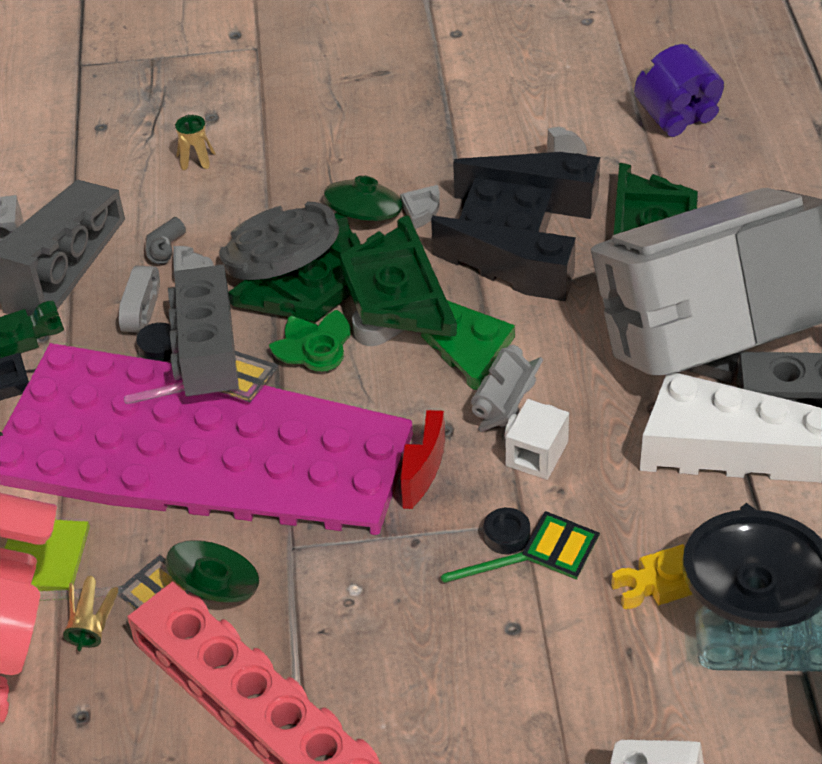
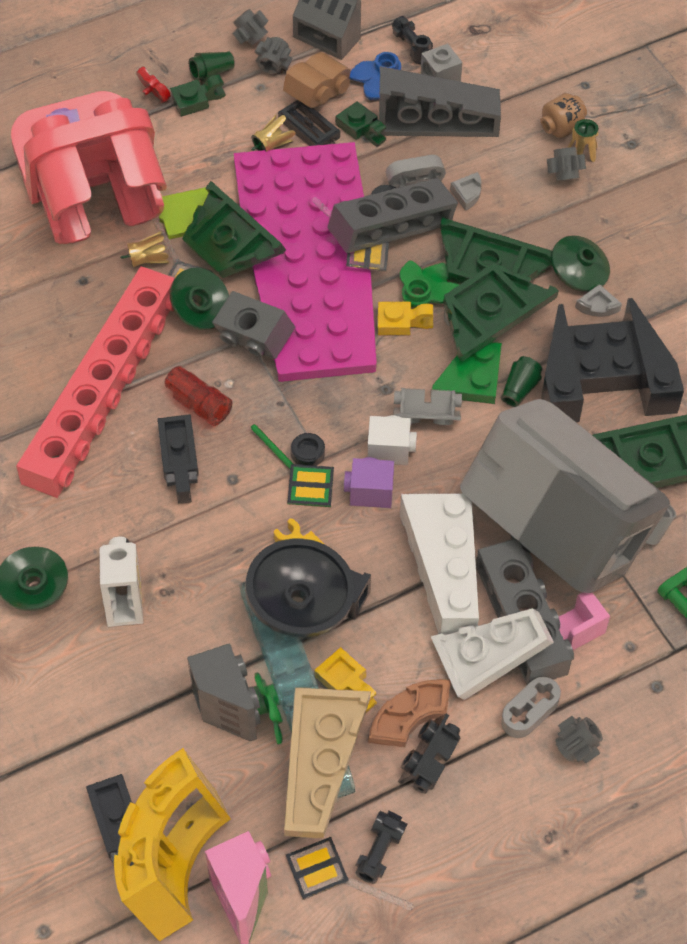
camera: 65 degrees right, 10 degrees up
dark grey arm [145,217,186,264] -> none
dark grey tile [219,202,339,280] -> none
red slope [401,410,445,509] -> none
none -> black hinge [157,414,199,504]
none -> clear red axle [164,366,233,426]
none -> dark green wing [182,181,286,278]
none -> dark grey brick [212,291,295,359]
none -> medium lavender brick [344,457,394,508]
none -> yellow plate [378,302,433,335]
none -> dark green cone [501,356,543,407]
none -> medium nougat head [540,93,587,138]
none -> dark grey gear [547,147,586,181]

